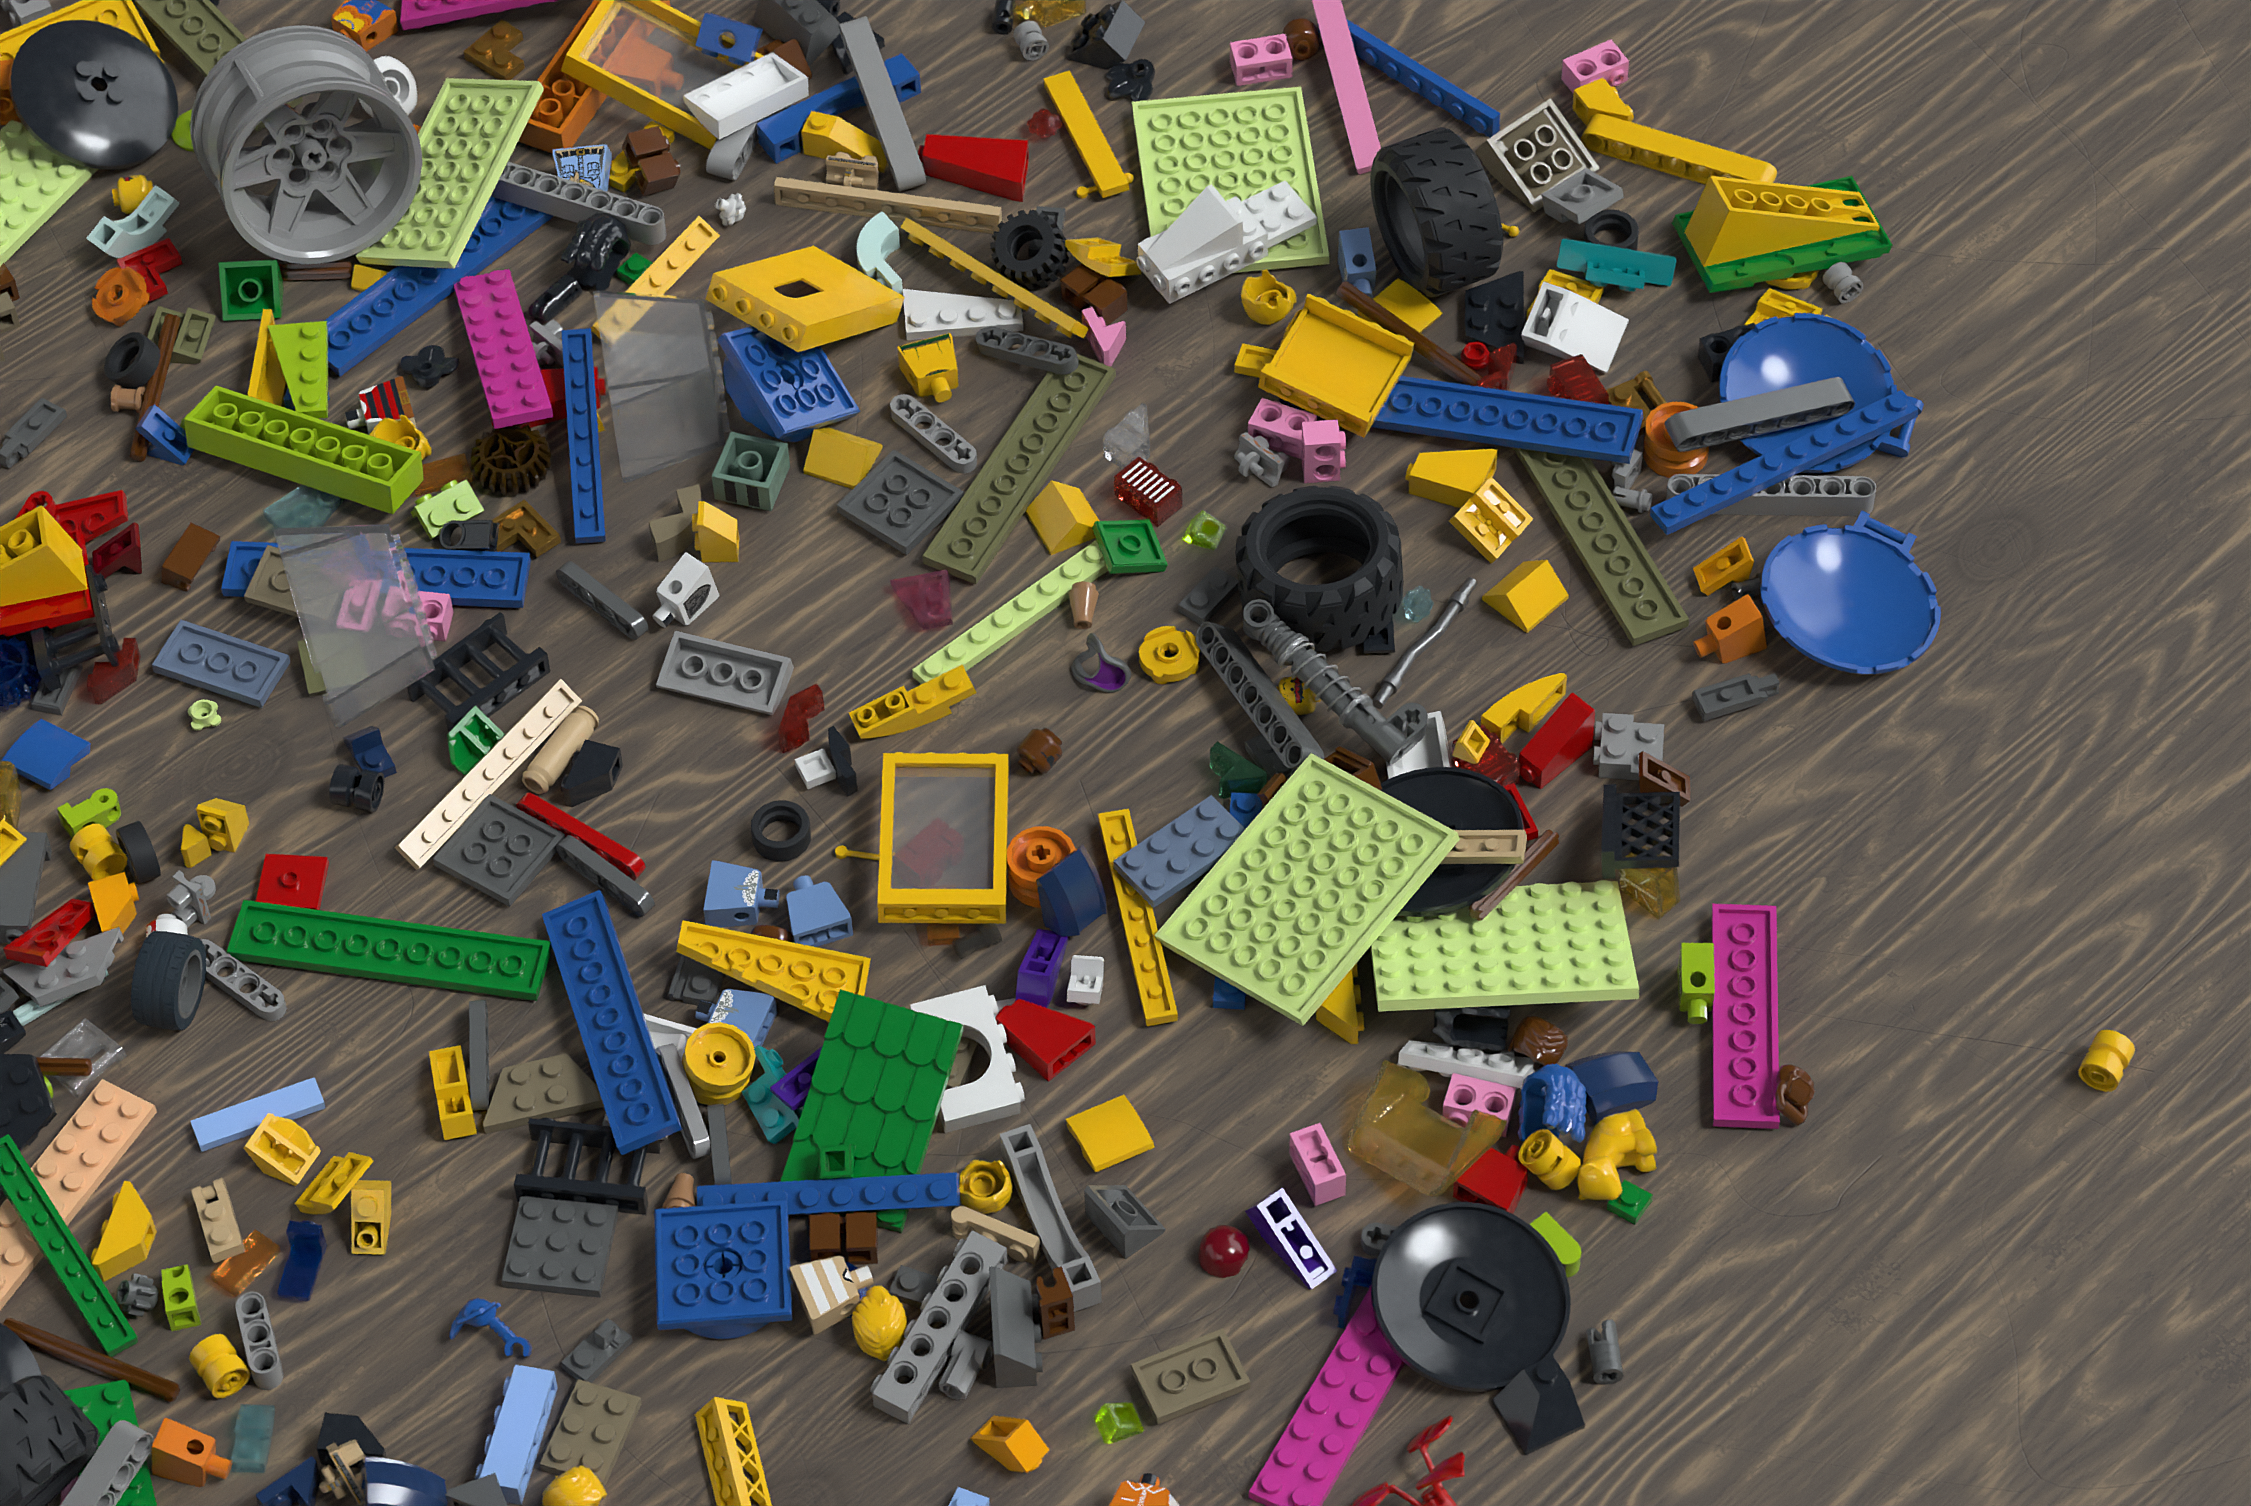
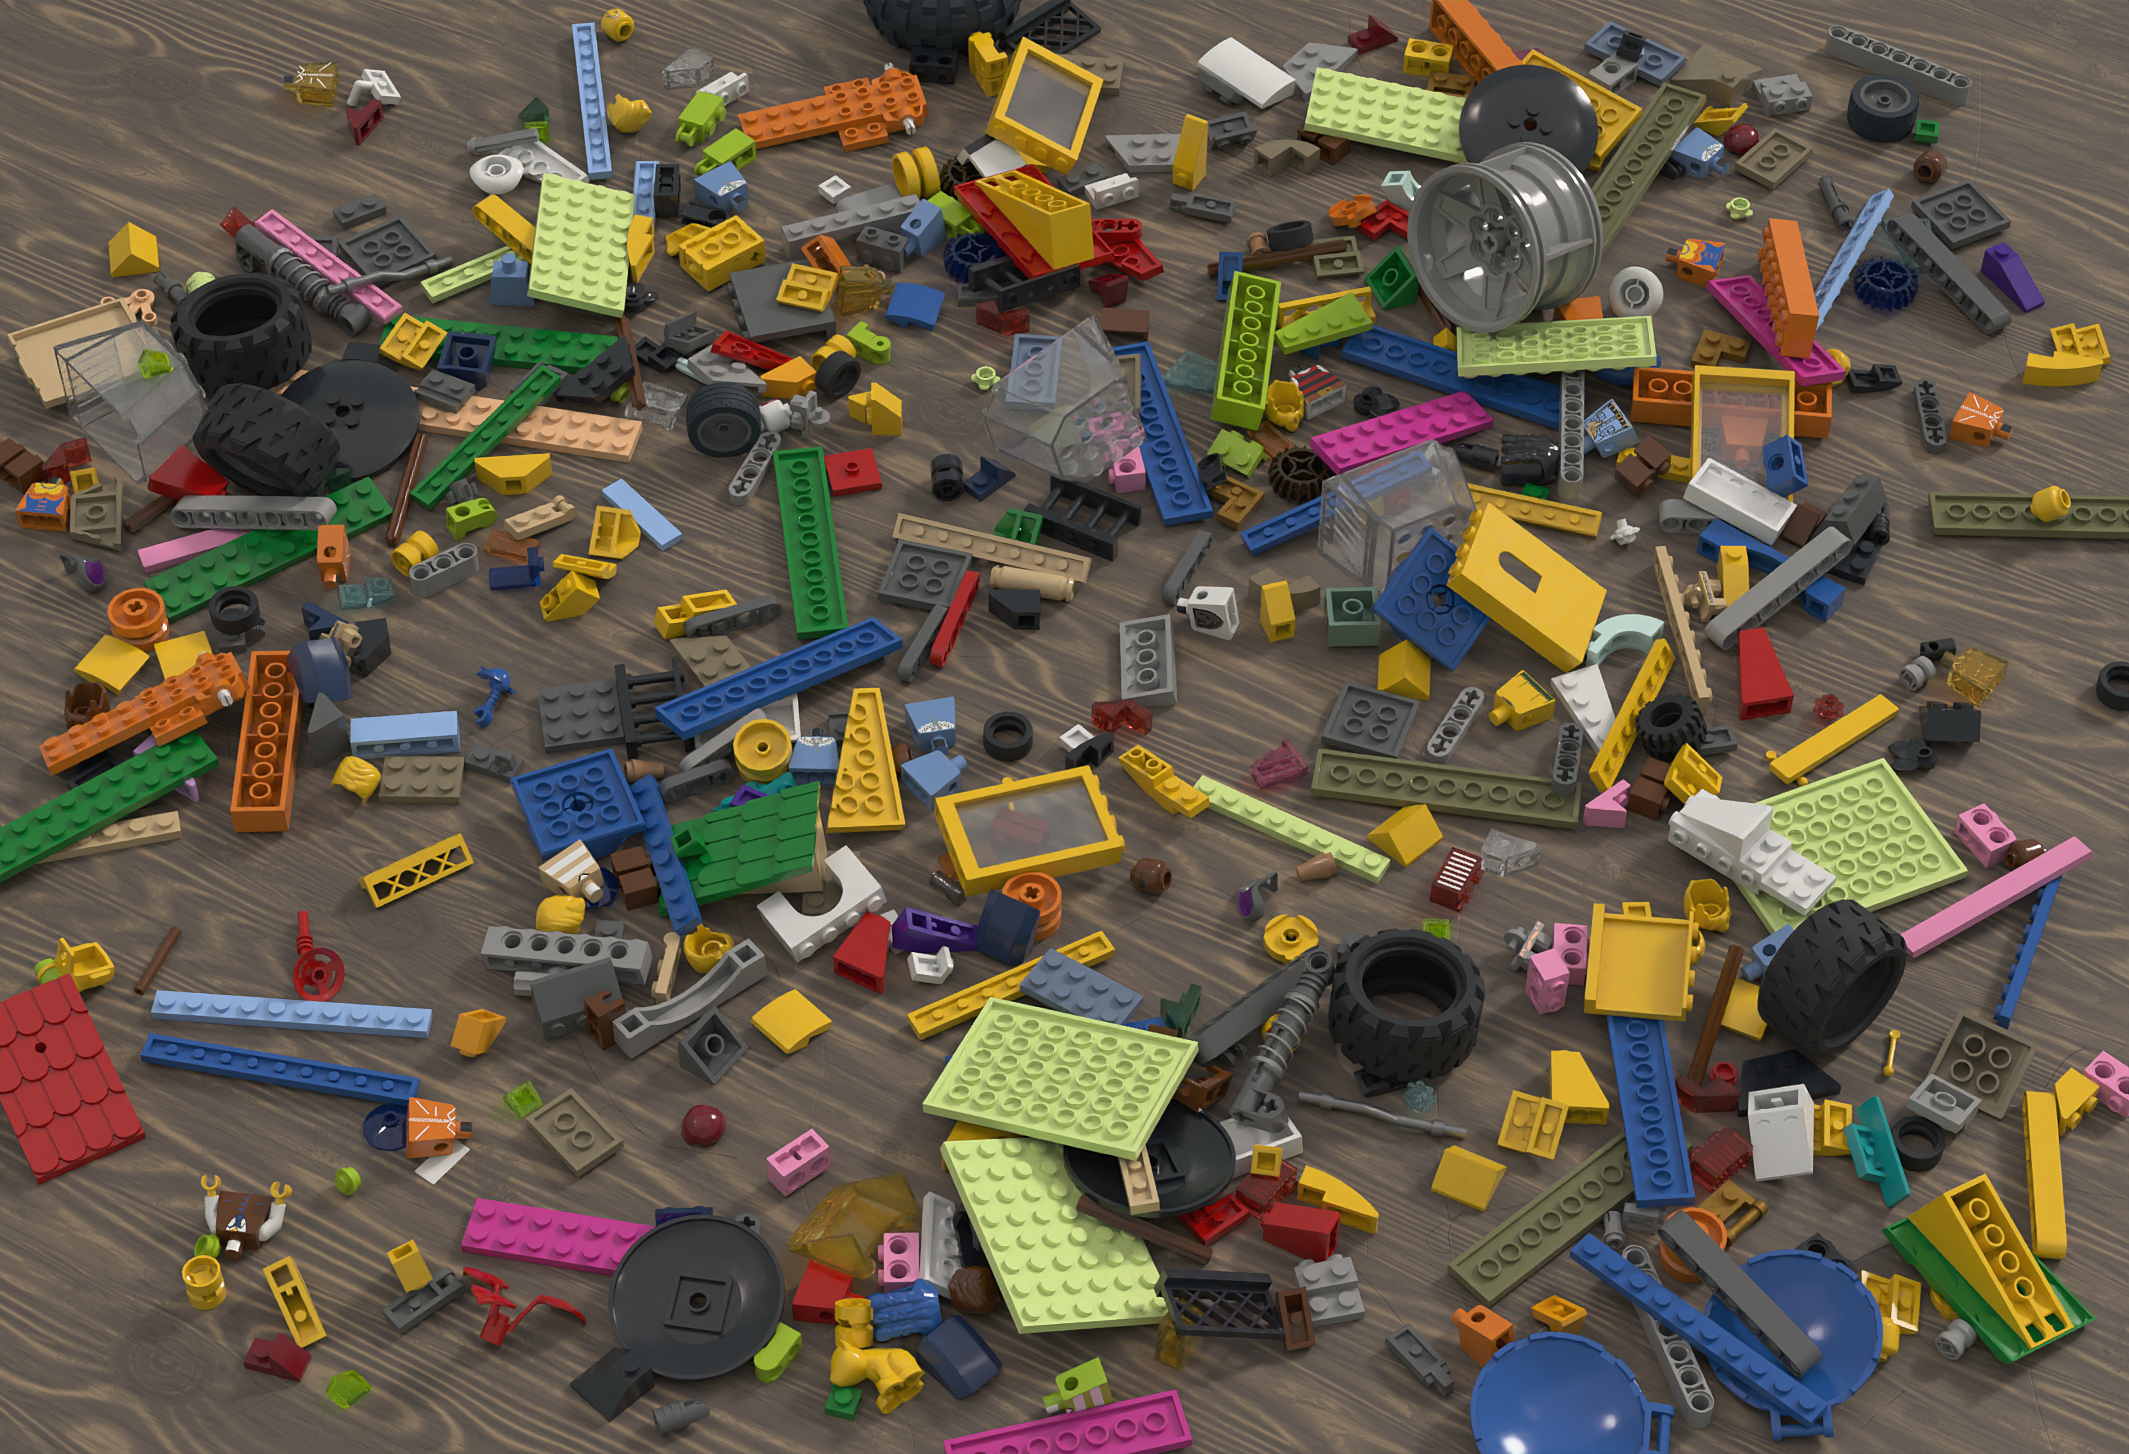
camera: 70 degrees right, 5 degrees down
green tile [1092,519,1168,574] -> none
dark purple slope [1245,1188,1337,1290] -> none

